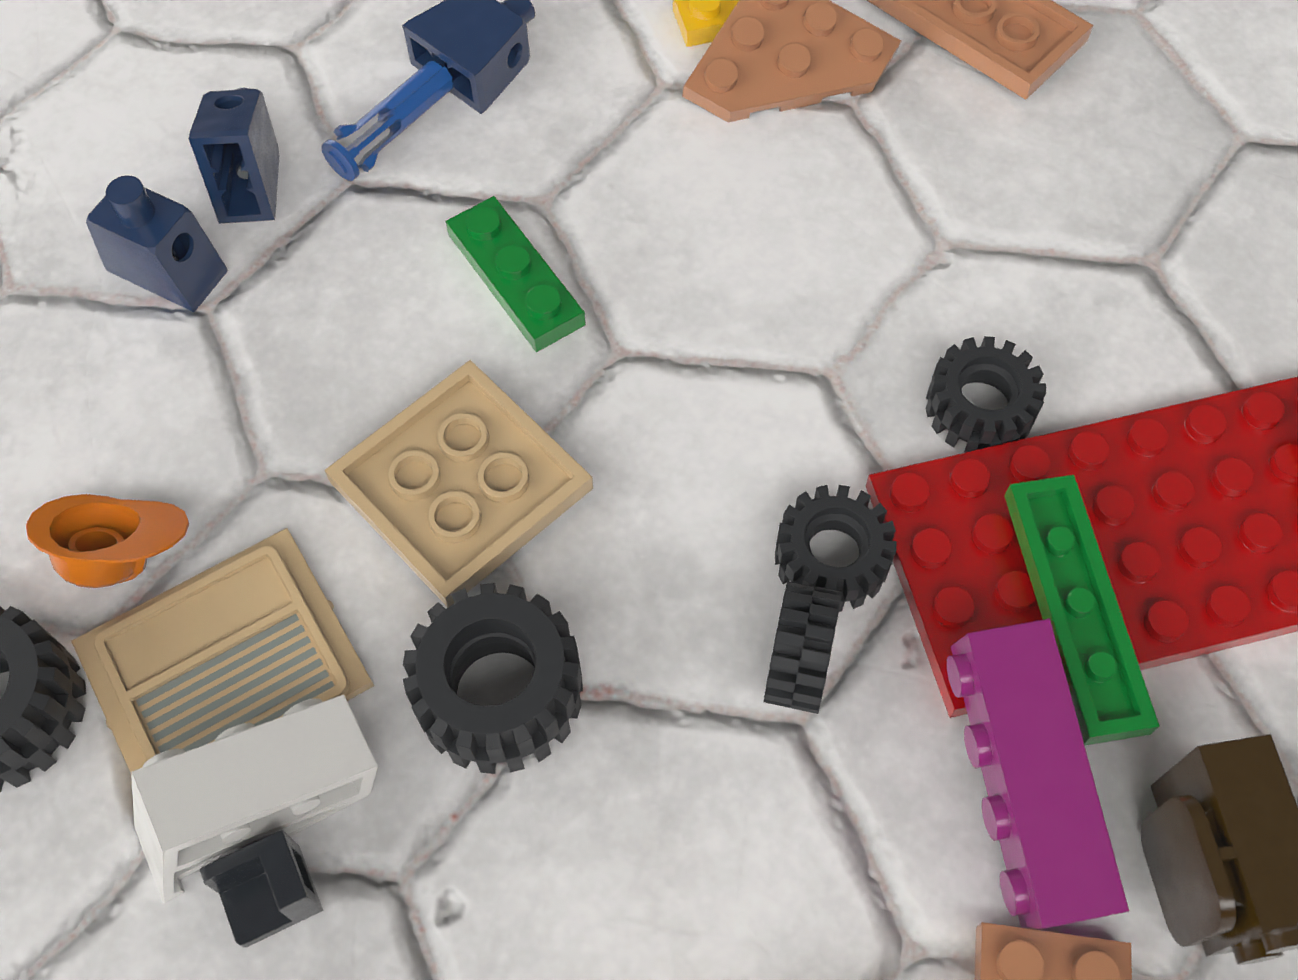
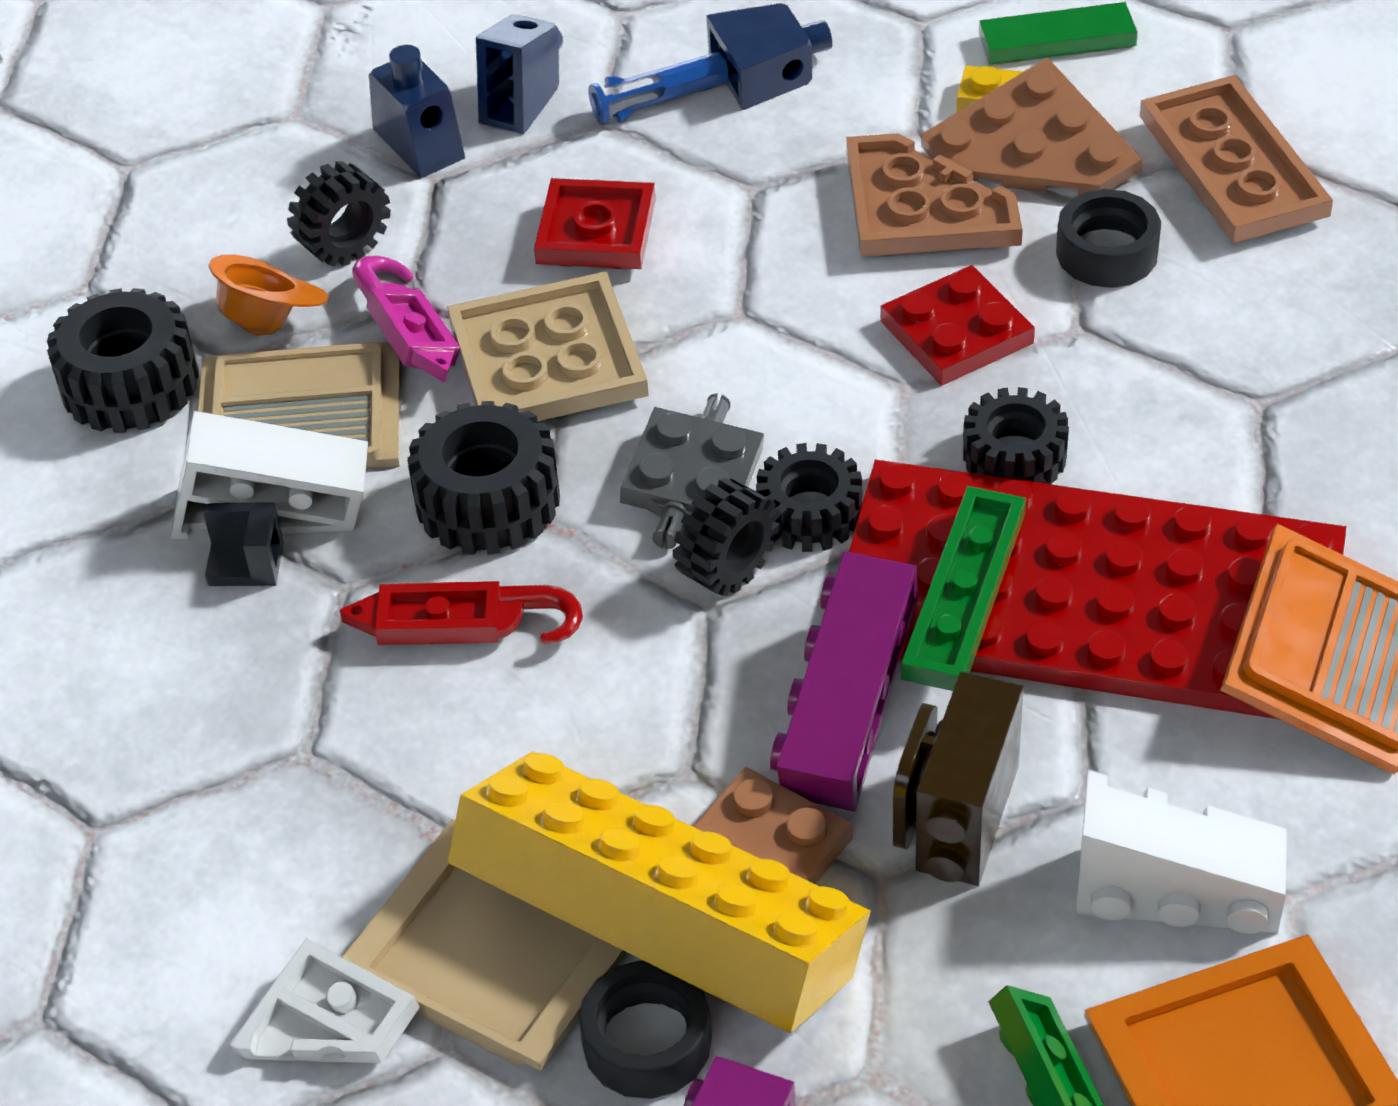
camera: 30 degrees right, 15 degrees down
green plate [445,196,586,353] -> none
none -> black tyre [287,161,391,266]
none -> red plate [339,581,583,646]
none -> dark pink plate [352,256,460,382]
none -> red plate [534,178,656,269]
none -> dark grey plate [620,393,764,549]
none -> nougat plate [846,133,1023,257]
none -> red plate [880,265,1035,386]
none -> black tyre [1056,189,1161,288]

